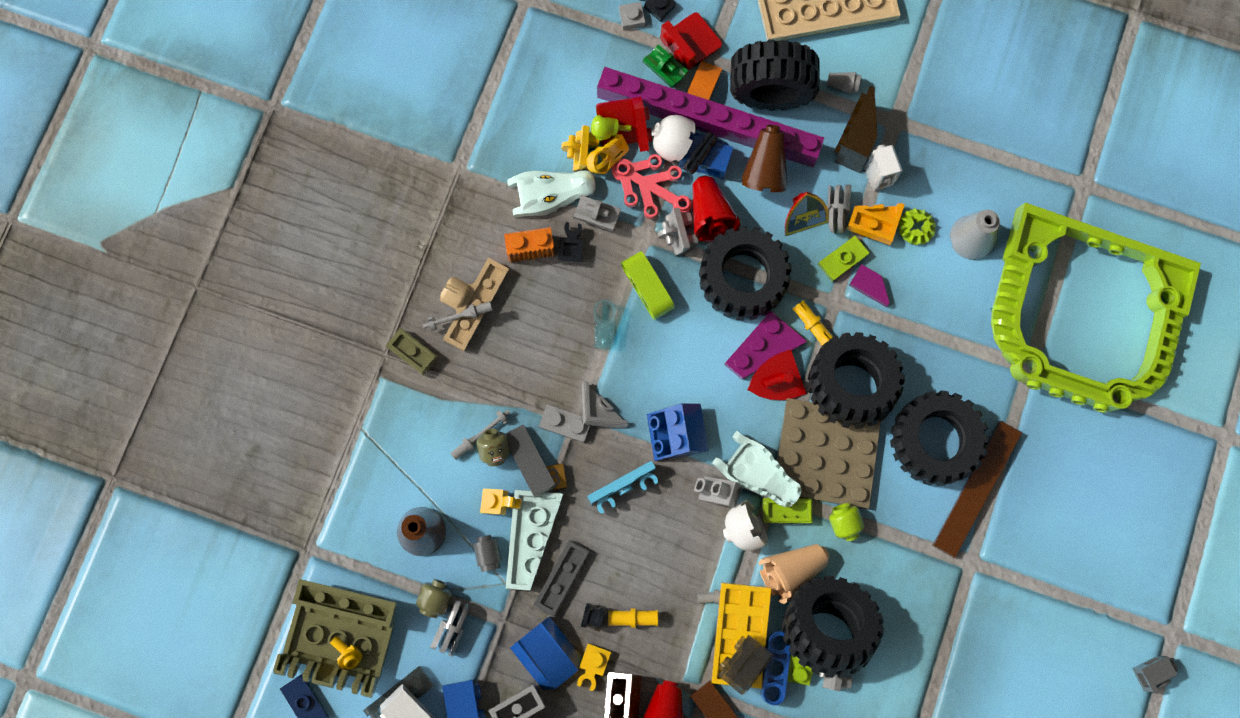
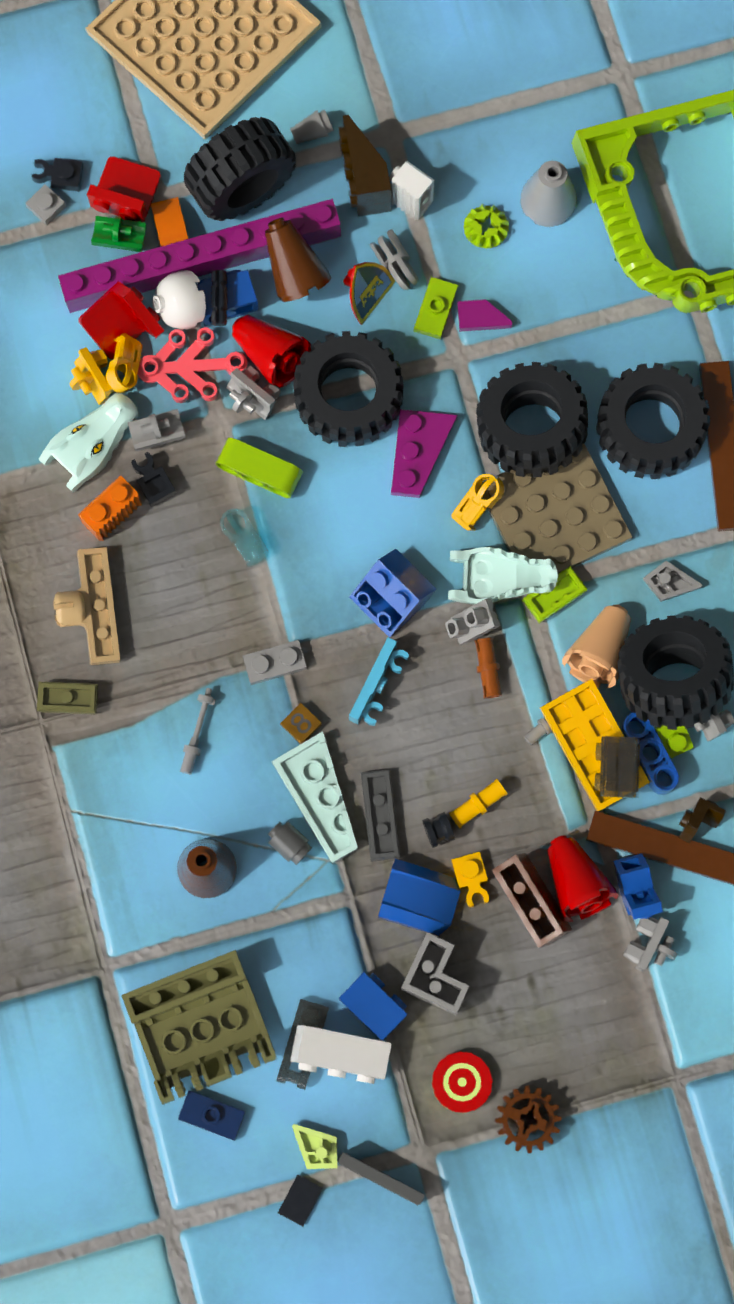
camera: 30 degrees left, 0 degrees up
yellow plate [330,635,362,669] -> none
olive head [416,579,452,618] -> none
light grey piece [423,301,493,331] -> none
light grey arm [430,601,469,657] -> none
olive head [477,429,510,466] -> none
yellow plate [480,489,522,515] -> none
dark grey tile [505,424,556,498] -> none
light grey tile [582,381,628,429] -> none
lime piece [591,115,631,140] -> none
white cylinder [723,500,768,551] -> none
red shield [747,349,806,400] -> none
yellow pin [792,300,834,346] -> none
lime head [829,503,865,541] -> none
light orange wing [846,203,905,245] -> none
none -> yellow piece [451,474,504,531]
none -> dark orange pin [475,637,502,699]
none -> light grey piece [643,561,702,602]

